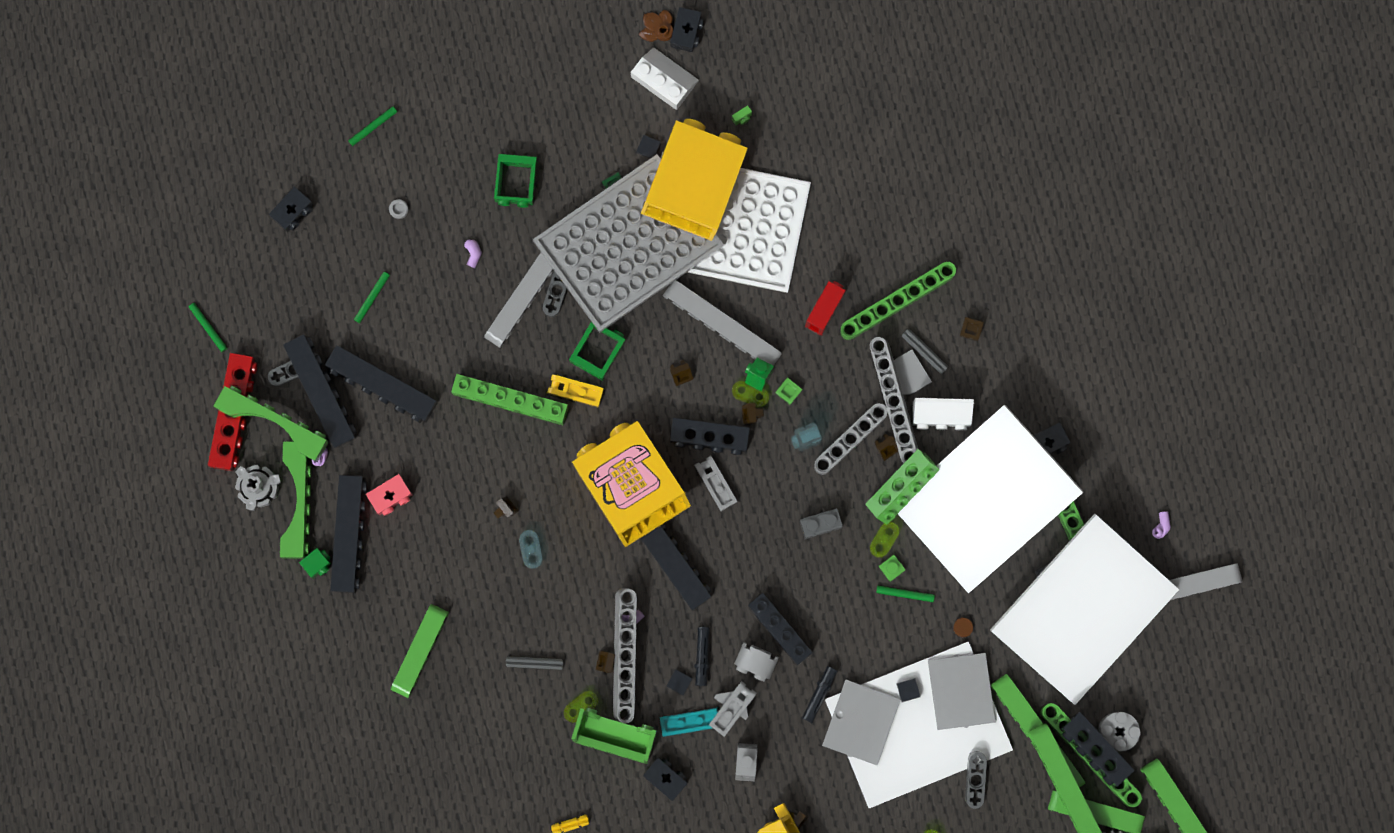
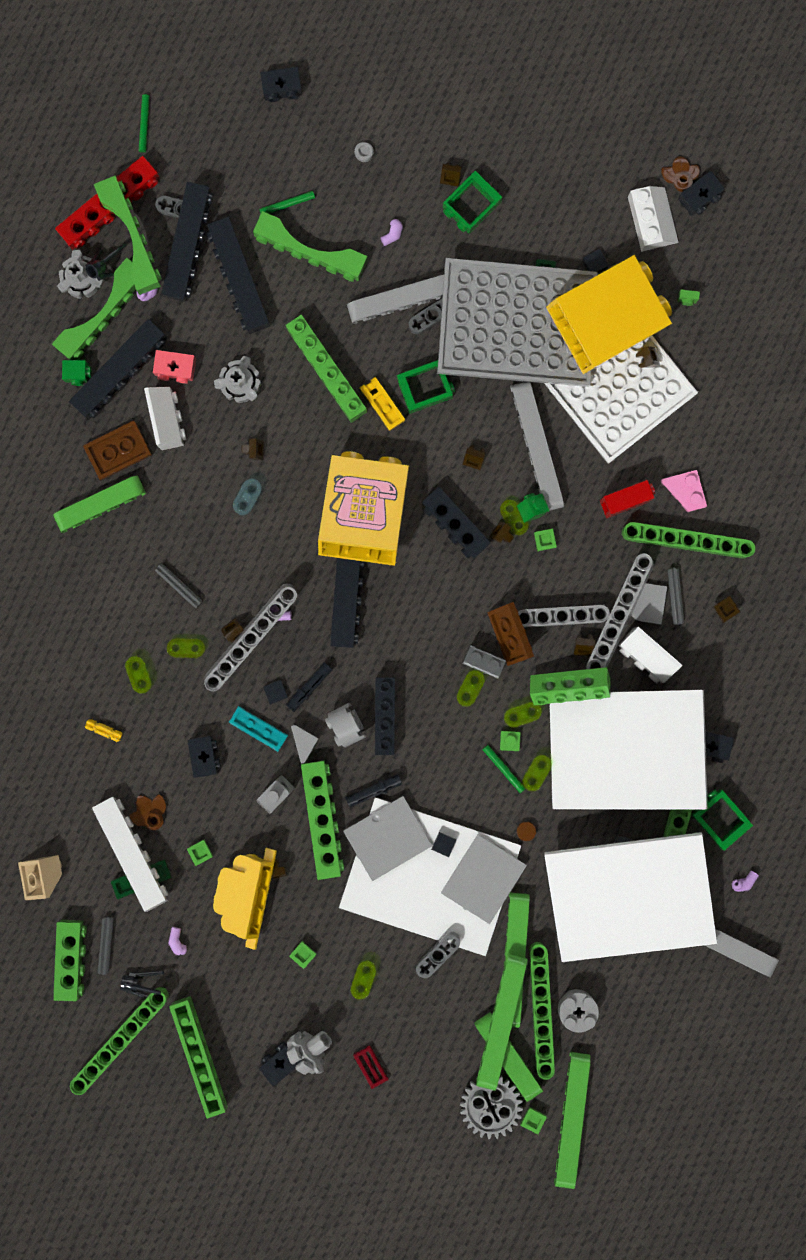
camera: 40 degrees right, 5 degrees up
green bar [348,106,397,147] -> none
bright green windscreen [571,708,656,764] -> none
light grey plate [694,456,737,512] -> none
light grey plate [709,681,757,737] -> none
clear light blue brick [791,422,822,452] -> none
black brick [1061,712,1134,787] -> none
none -> reddish brown plate [83,421,152,481]
none -> black plant [85,243,126,281]
none -> clear neon green plate [125,656,152,694]
none -> white slope [144,387,186,450]
none -> light grey piece [214,356,261,403]
none -> bright green arch [253,211,368,282]
none -> bright green brick [301,760,344,880]
none -> dark brown tile [440,163,462,187]
none -> clear neon green plate [456,670,485,707]
none -> reddish brown plate [487,602,534,666]
none -> clear neon green plate [522,755,552,791]
none -> dark brown tile [636,346,660,368]
none -> bright pink wing [661,470,707,512]
none -> green window [691,789,753,851]

